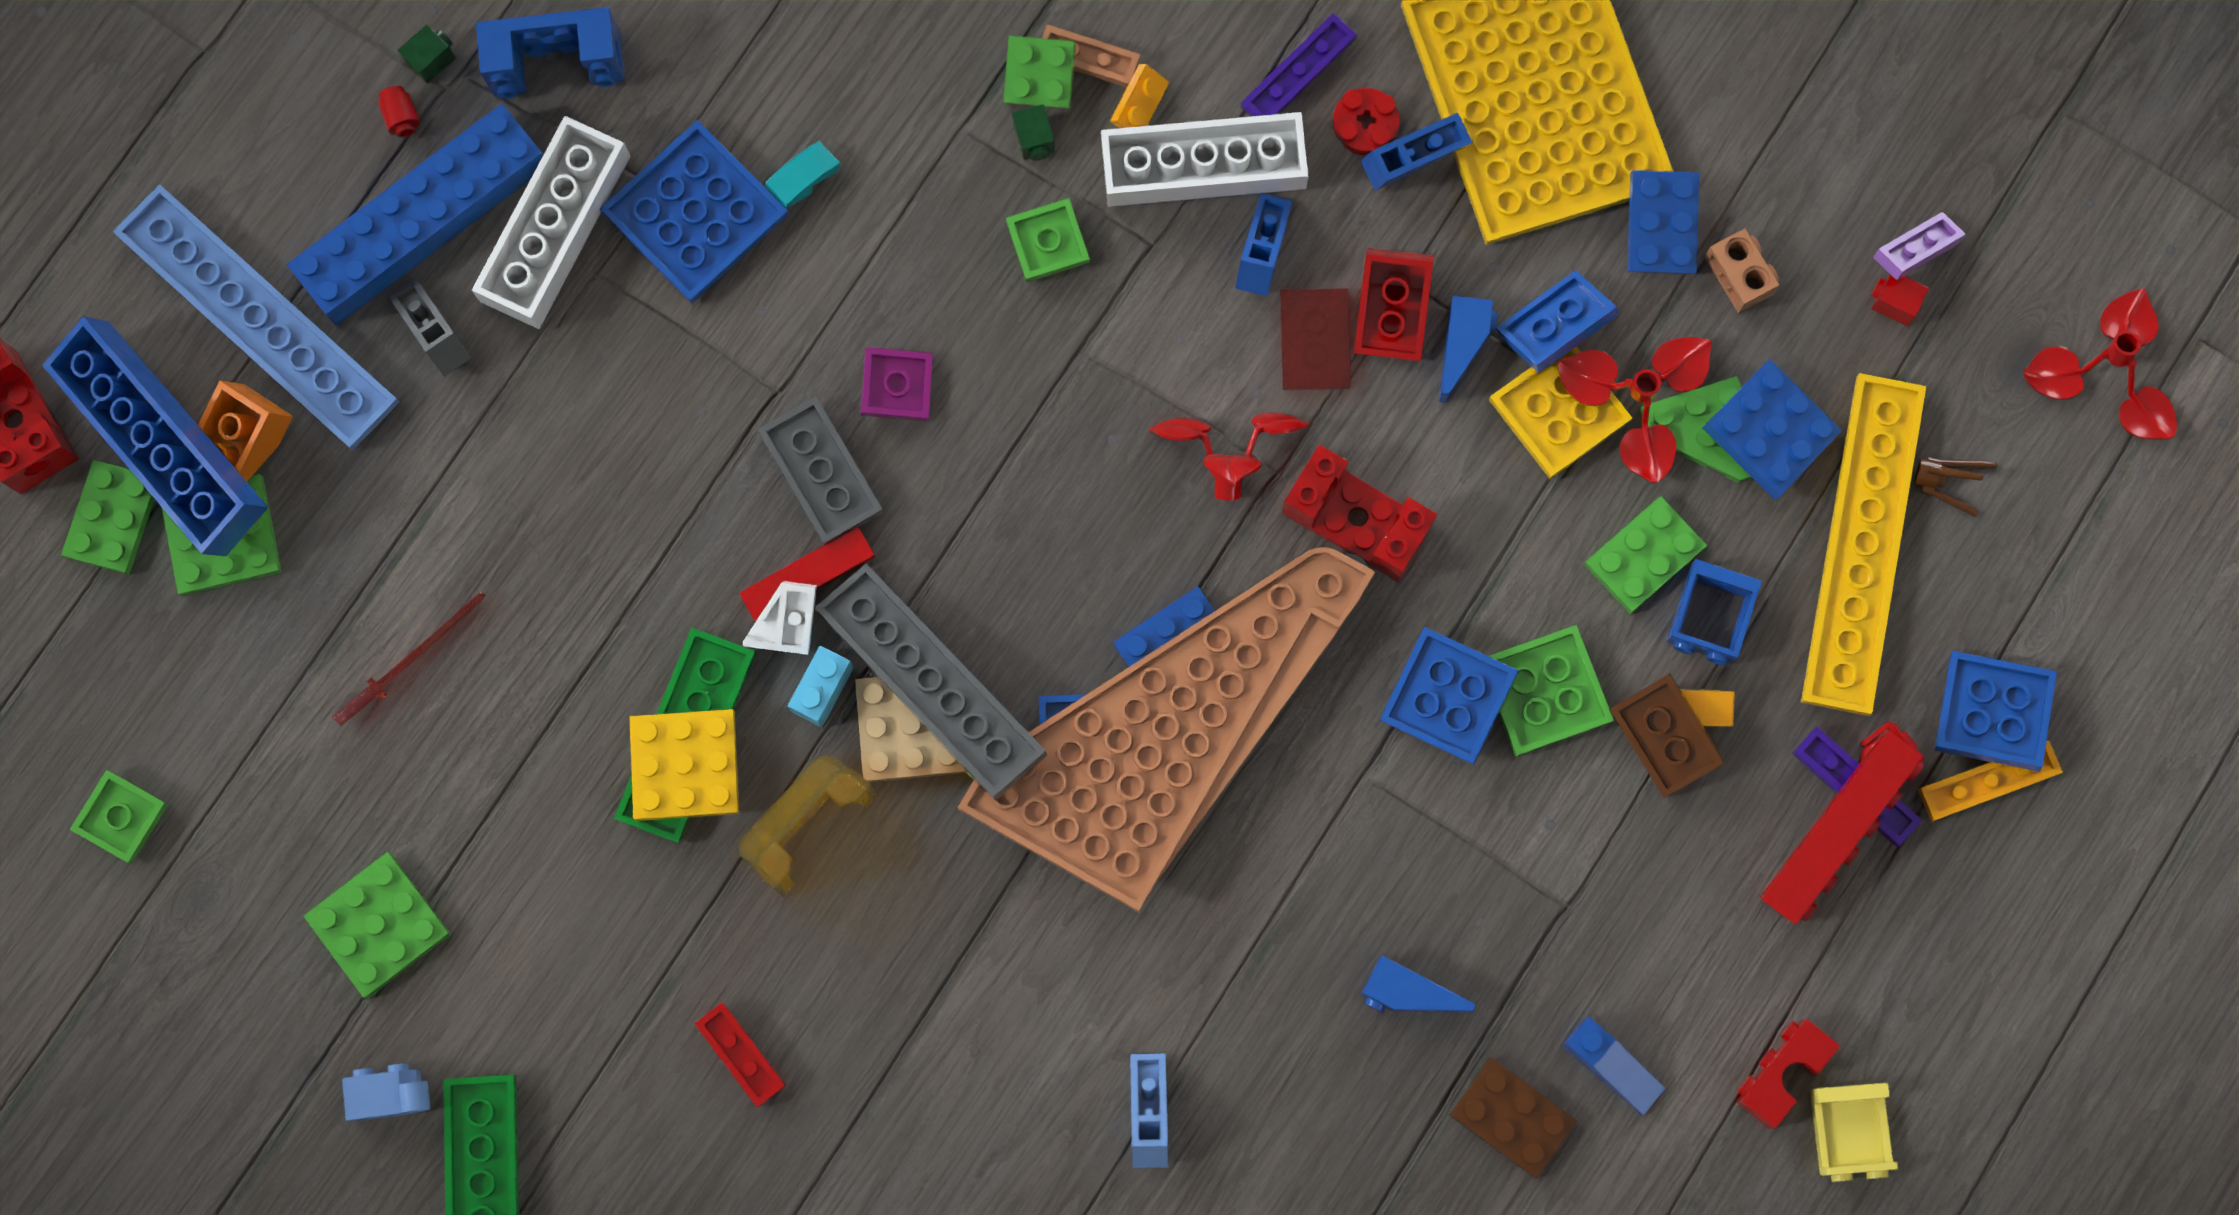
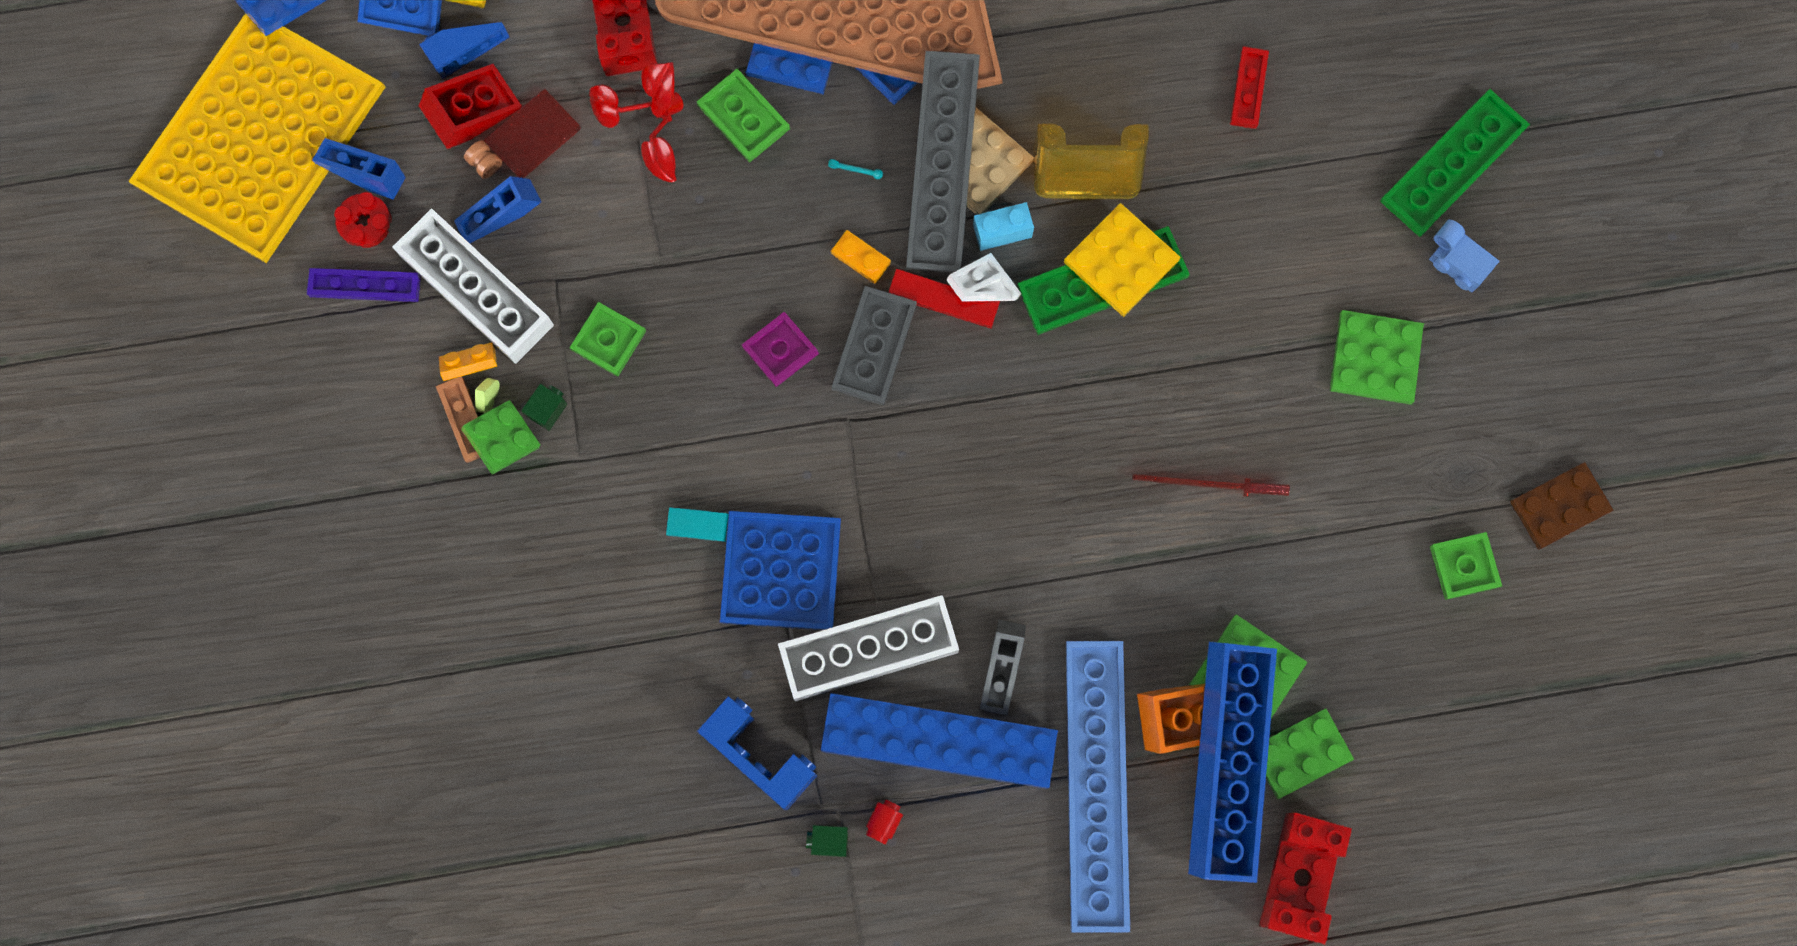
camera: 135 degrees left, 0 degrees up
none -> nougat wheel [464,140,502,179]
none -> yellowish green tile [475,378,500,414]
none -> bright green plate [697,69,790,163]
none -> teal hinge [828,160,883,179]
none -> light orange plate [831,230,891,284]
none -> reddish brown plate [1510,462,1614,550]

